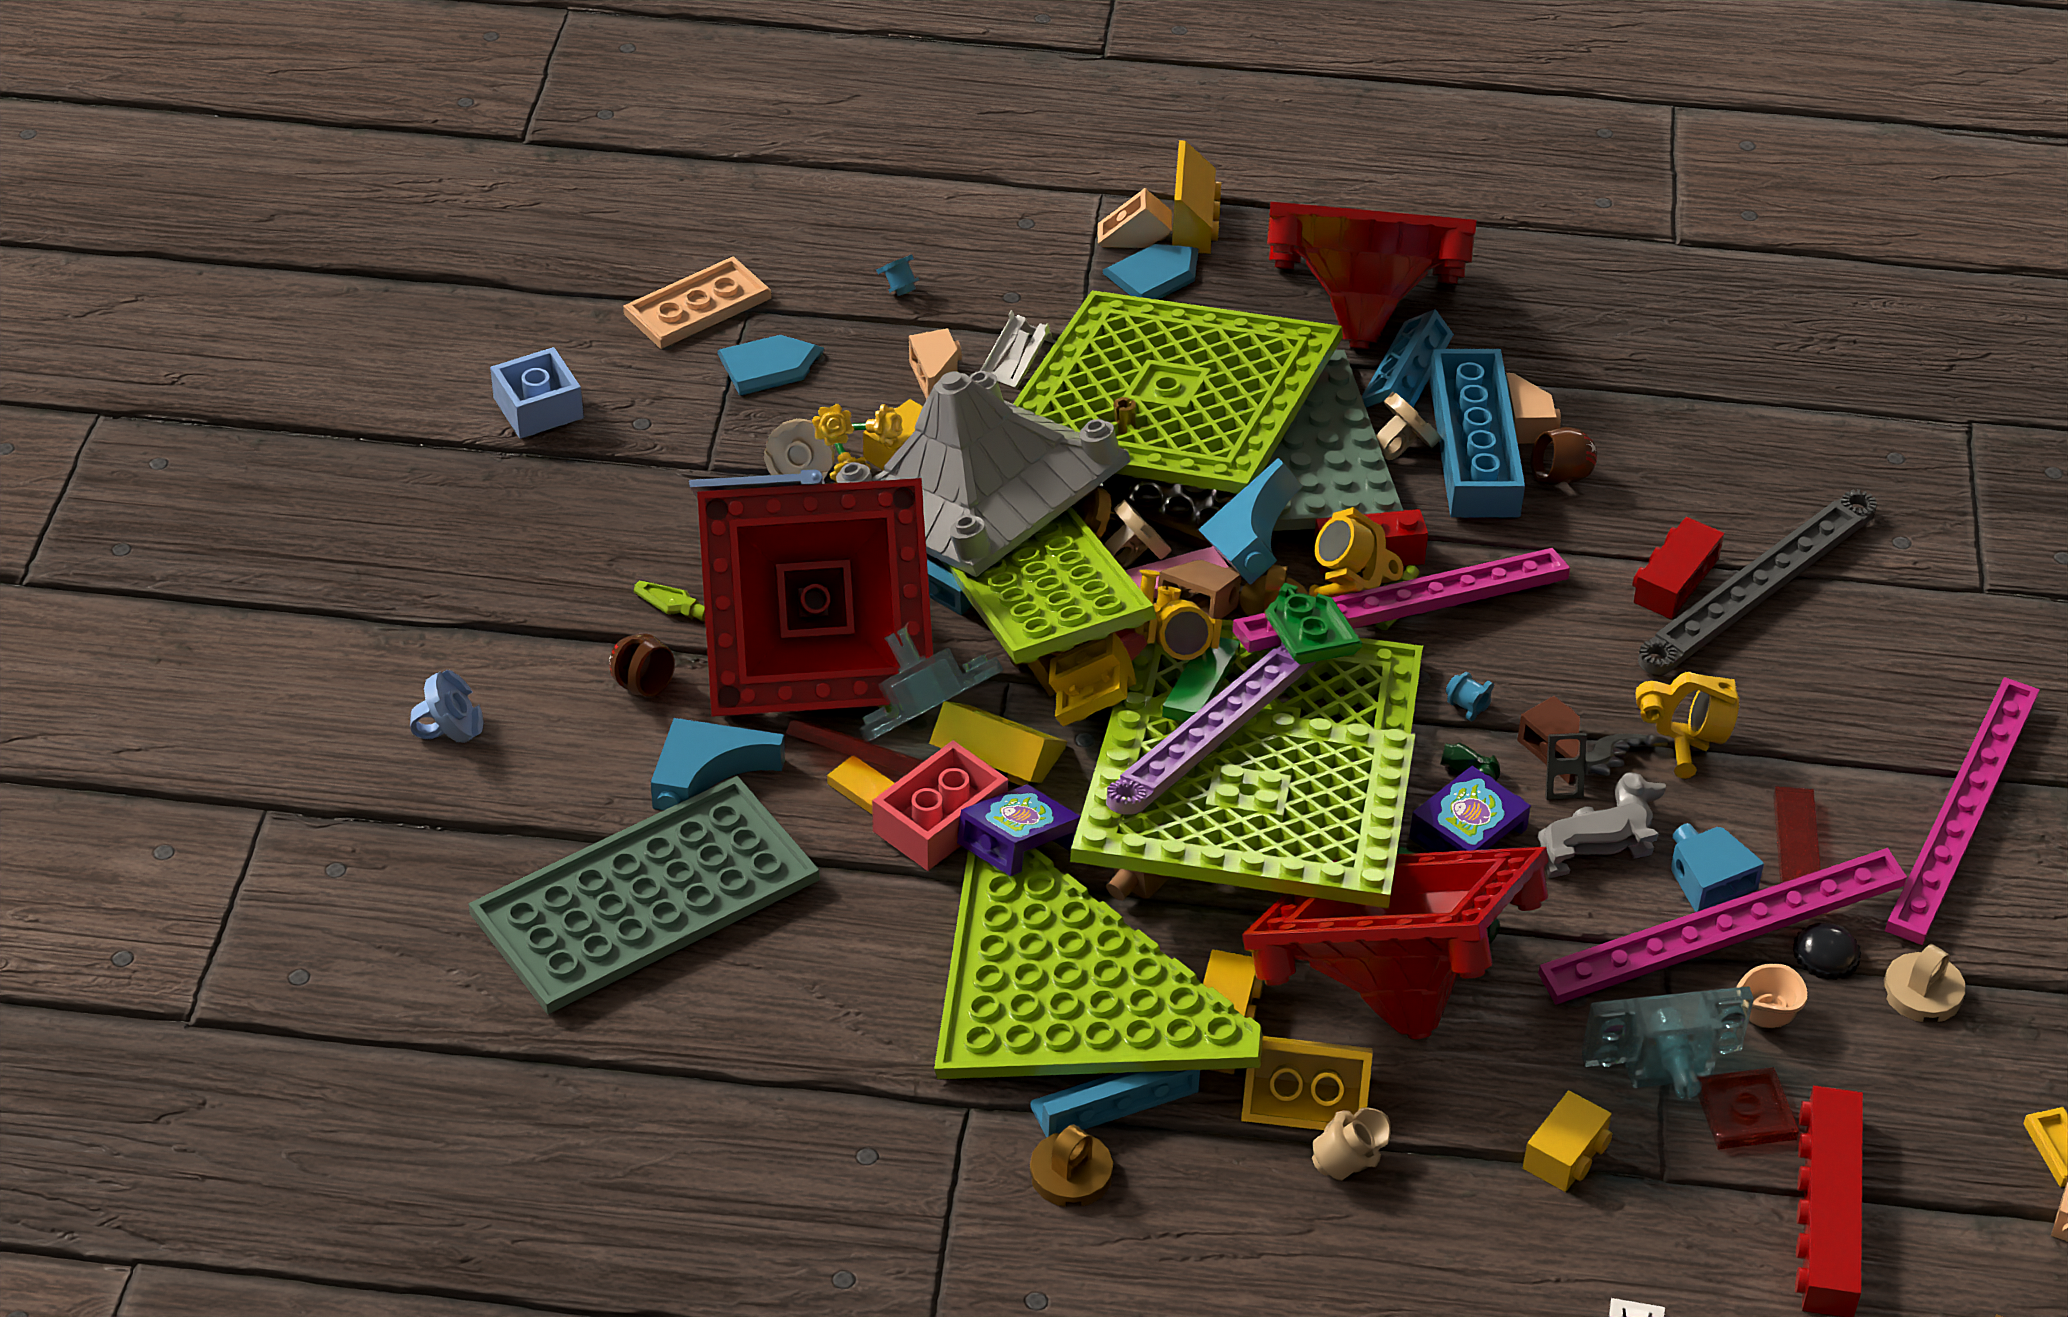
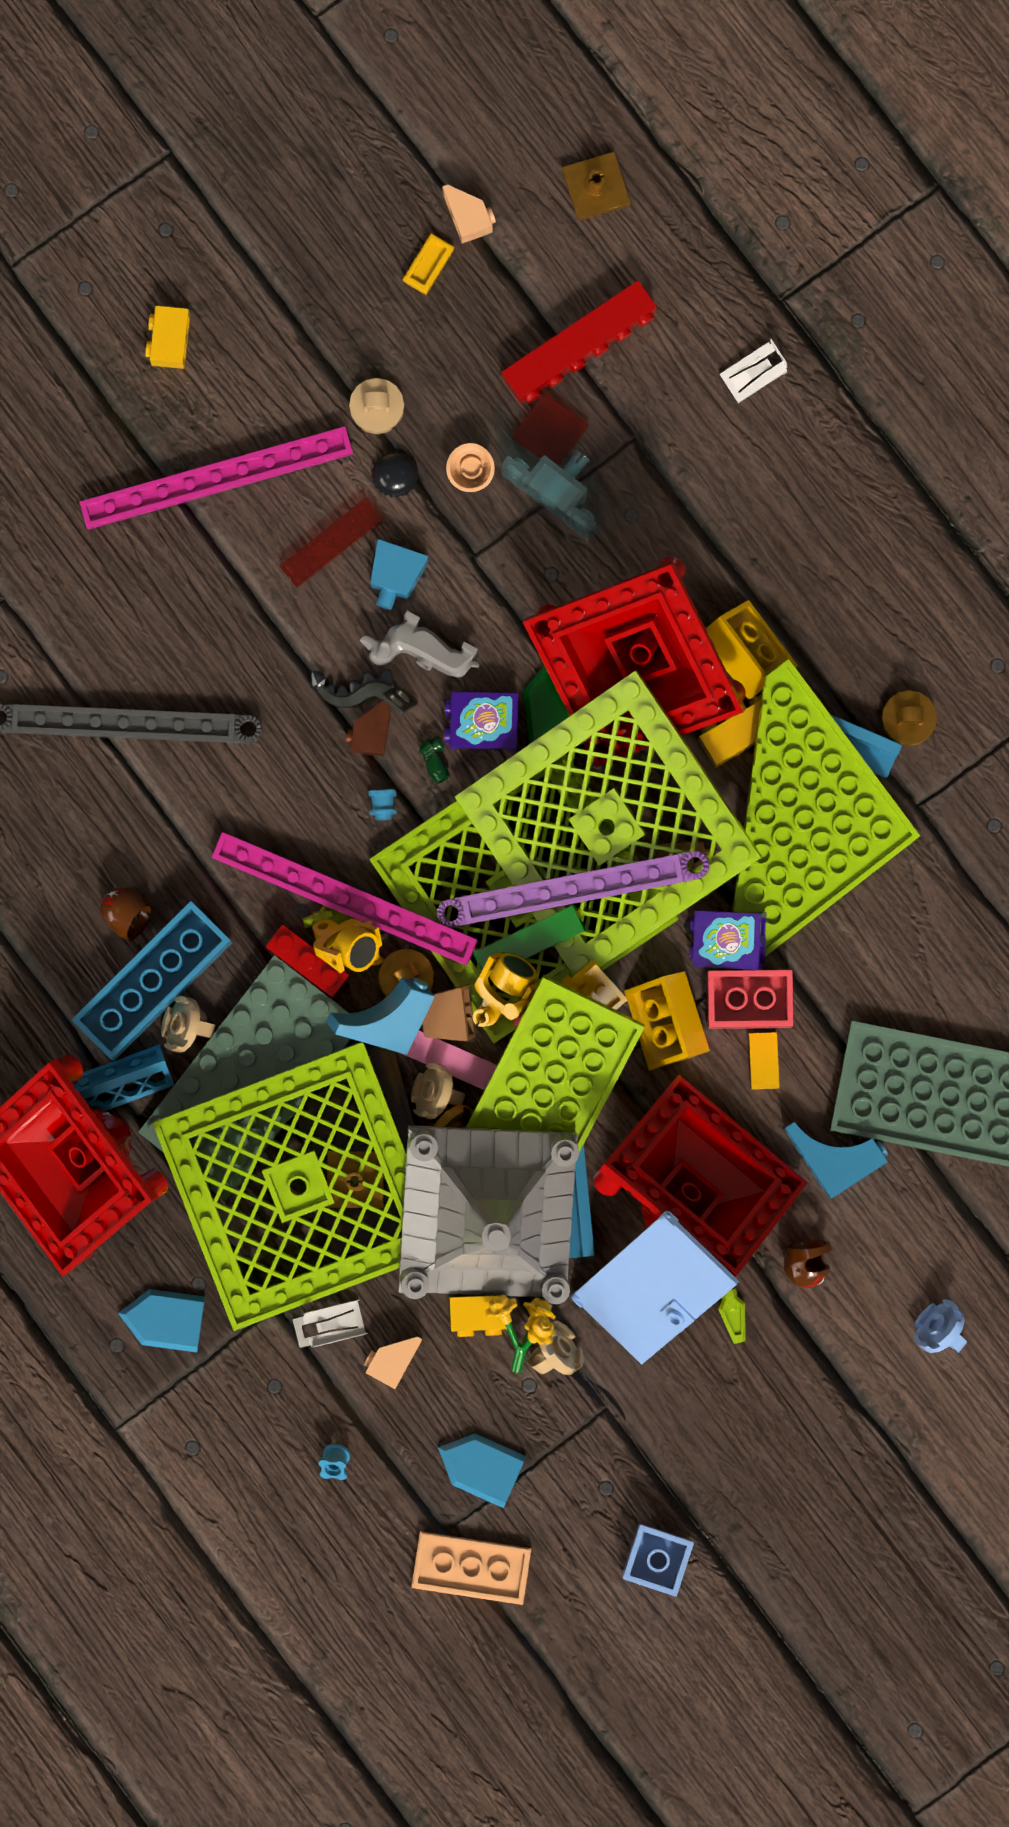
camera: 135 degrees left, 40 degrees up
clear red tile [786,720,924,774] -> none
clear light blue brick [859,627,1003,741] -> none
light nougat slope [1098,188,1172,248] -> none
yellow slope [1172,140,1222,254] -> none
green tile [1265,583,1363,665] -> none
tan head [1312,1108,1391,1181] -> none
light nougat slope [1506,373,1561,444] -> none
yellow brick [1522,1090,1613,1192] -> none
dark pink plate [1538,848,1907,1005] -> none
red brick [1632,516,1724,619] -> none
yellow piece [1635,672,1739,779] -> none

